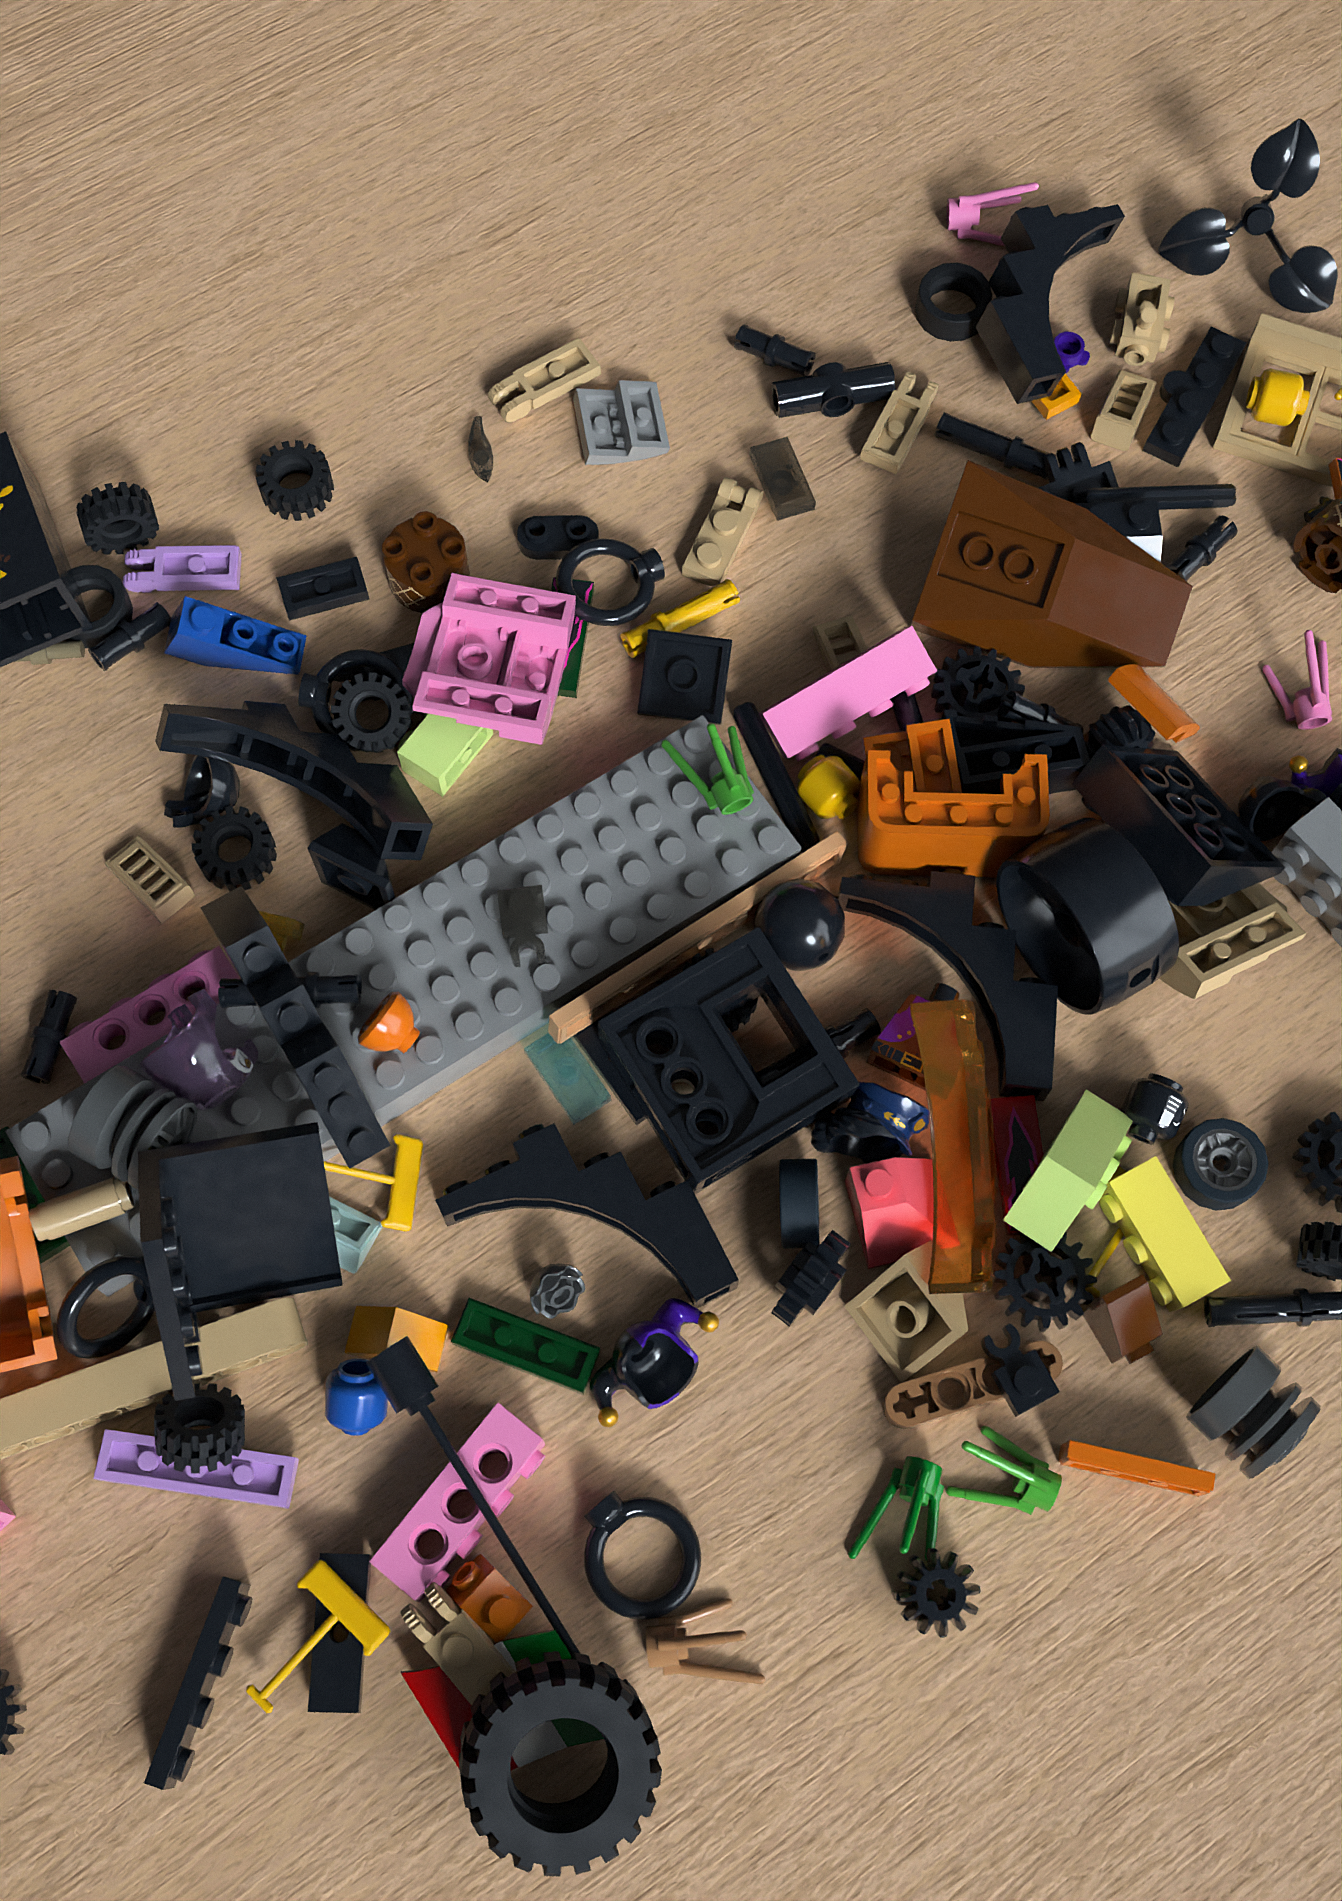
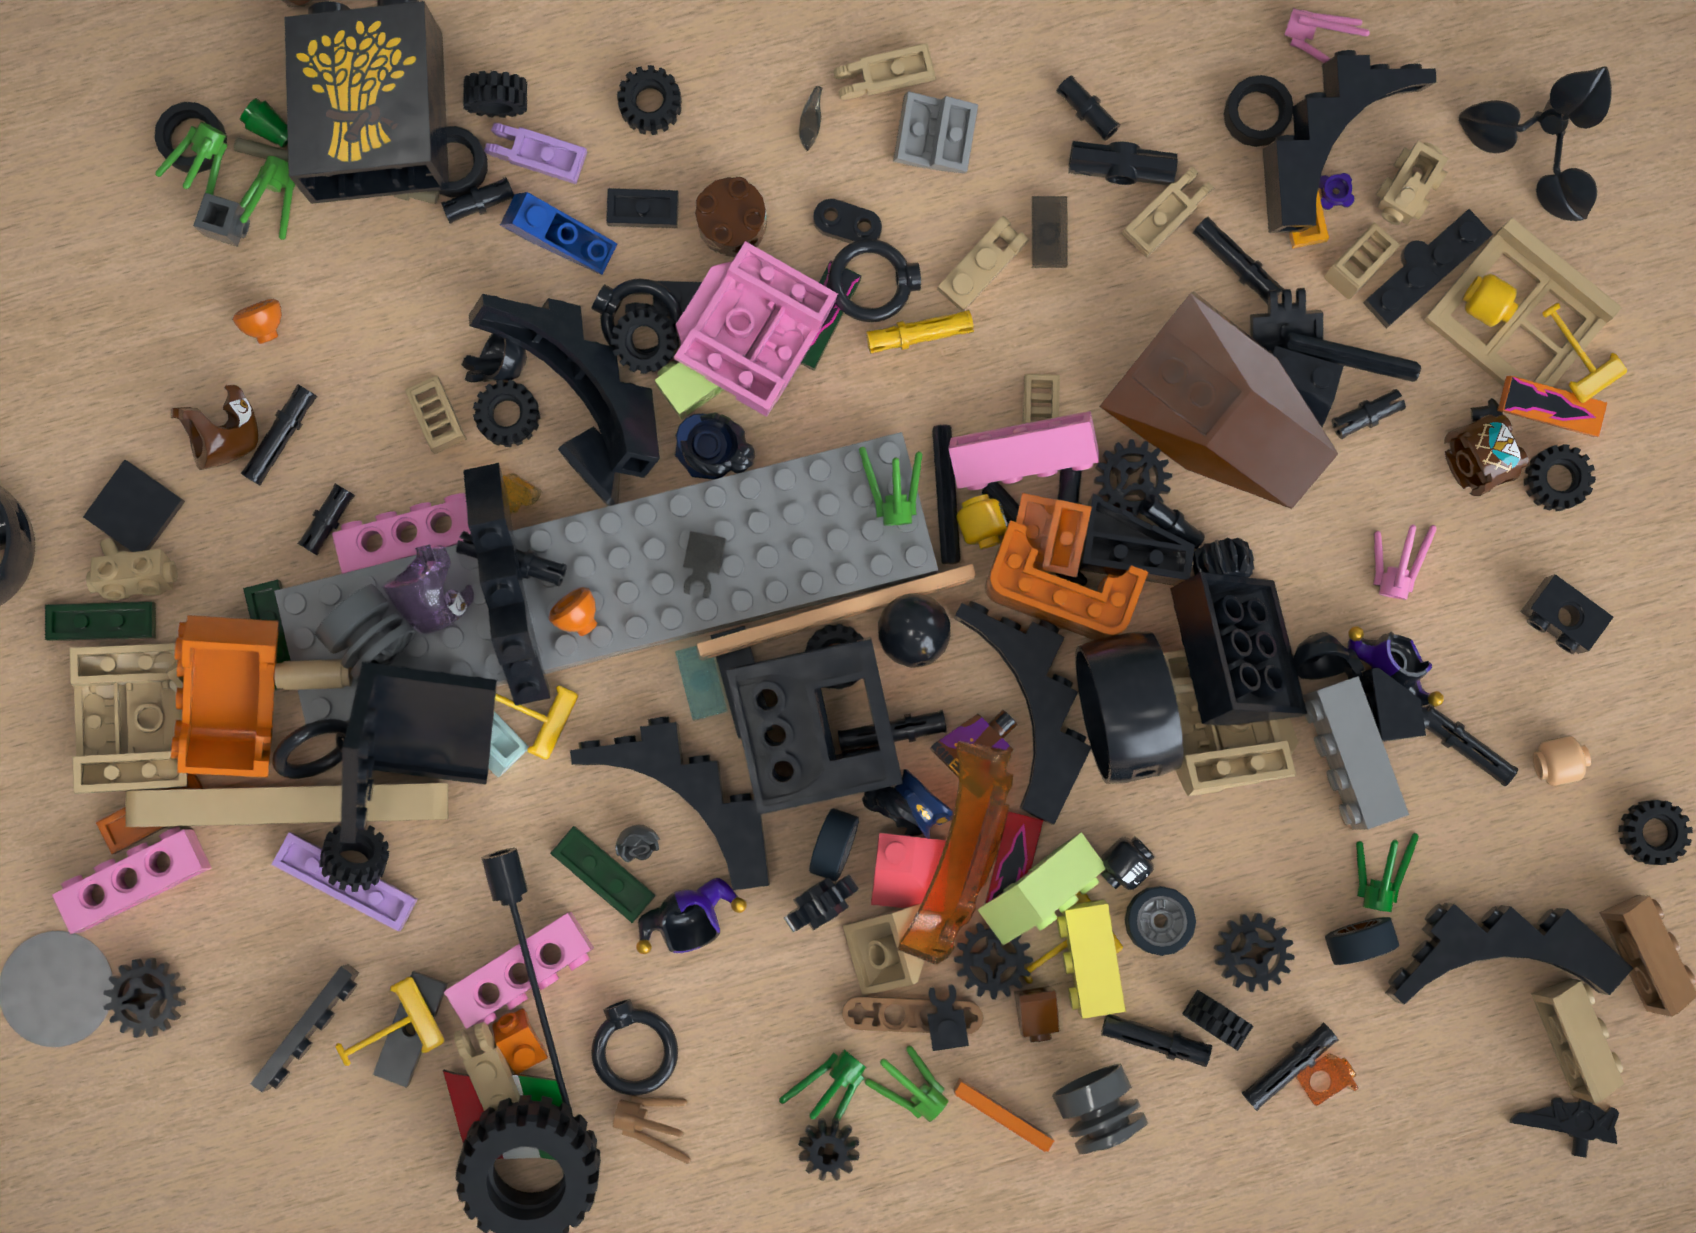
camera: 20 degrees right, 15 degrees up
blue head [325,1358,388,1436] -> none
light orange slope [344,1306,449,1373] -> none
black tile [637,629,732,725] -> none
orange slope [1108,664,1200,743] -> none
none -> piece [675,413,755,480]

